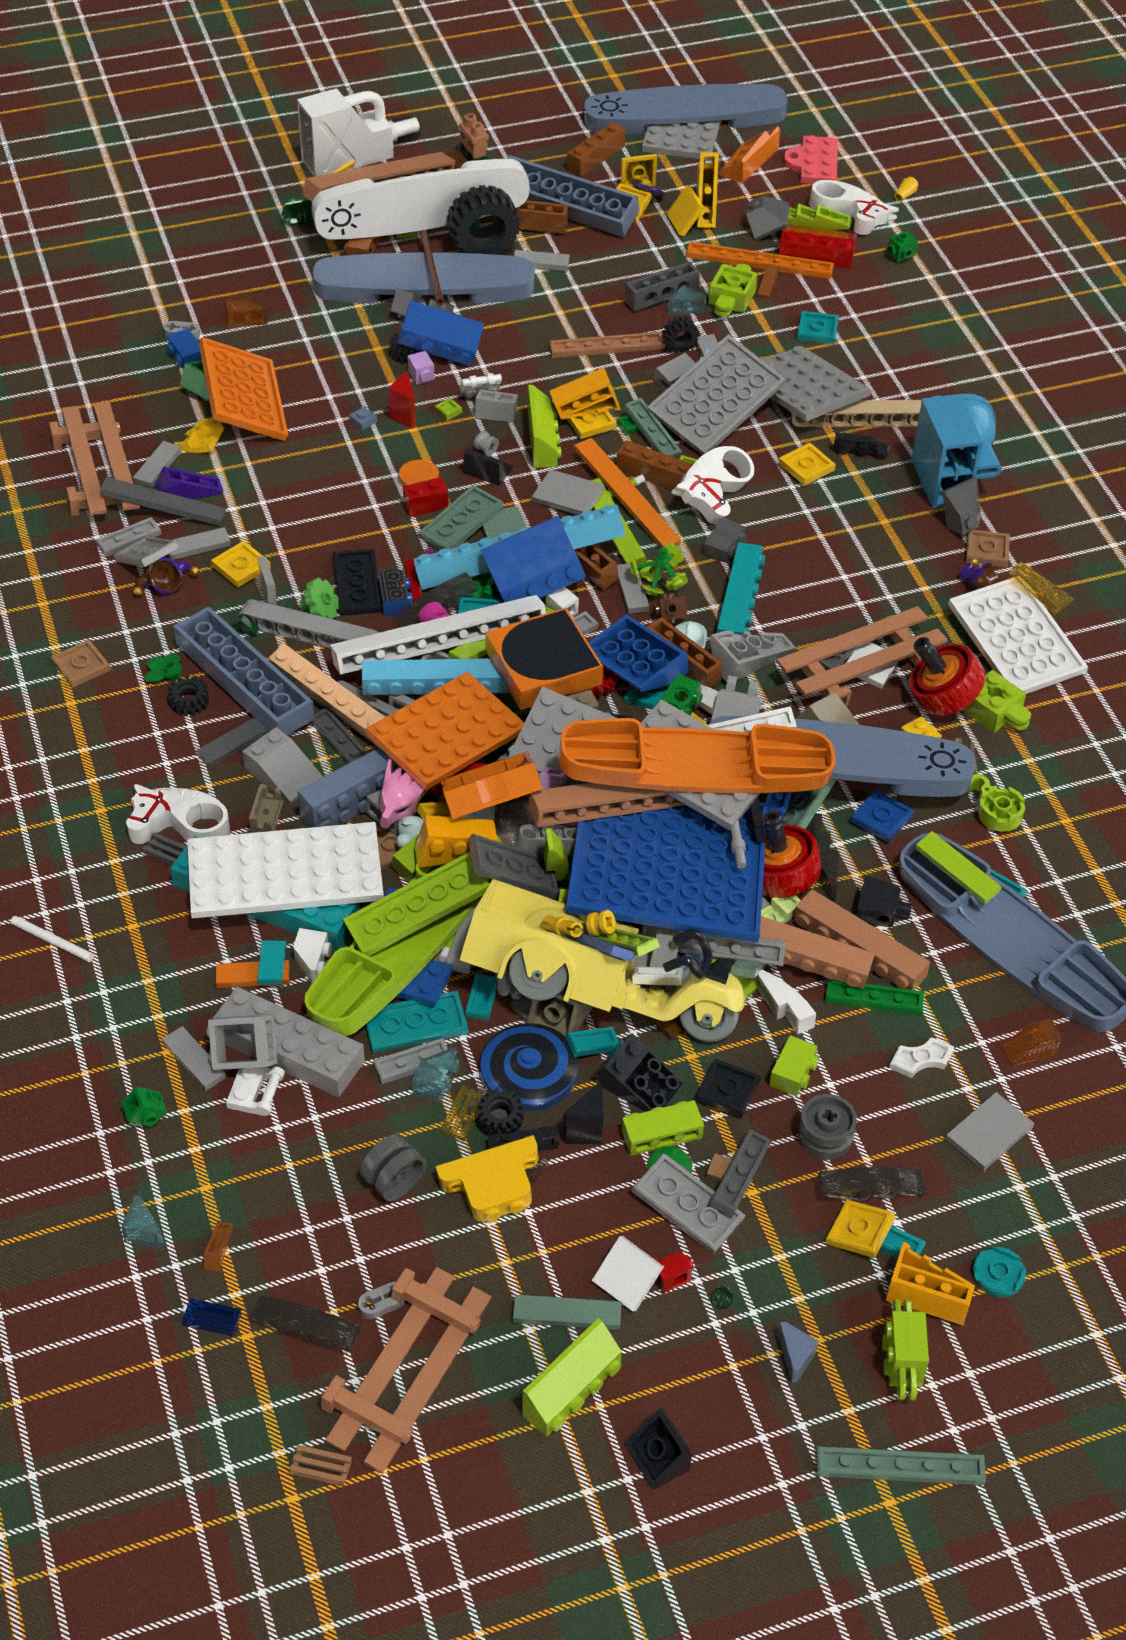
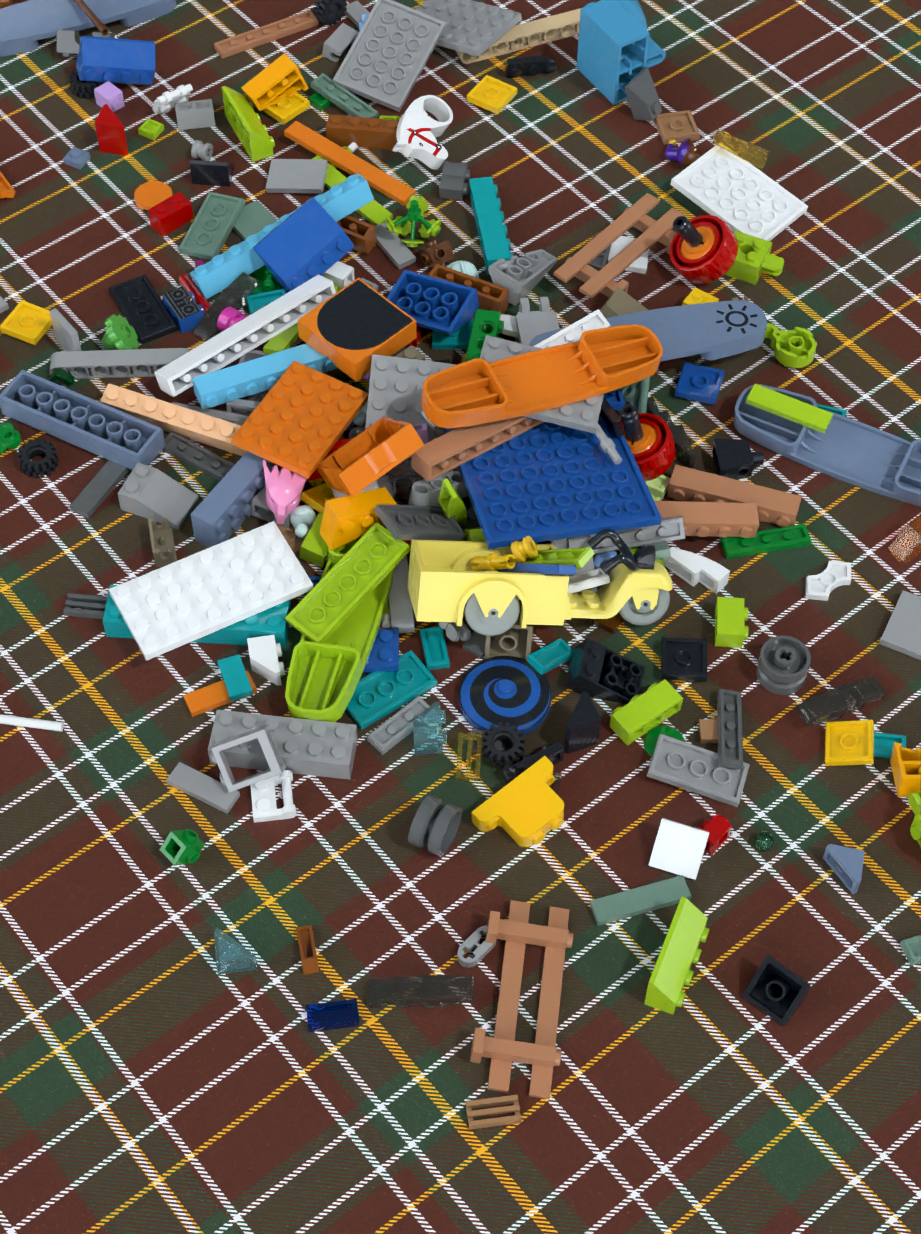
camera: 20 degrees left, 5 degrees up
white animal [126,784,230,844] -> none

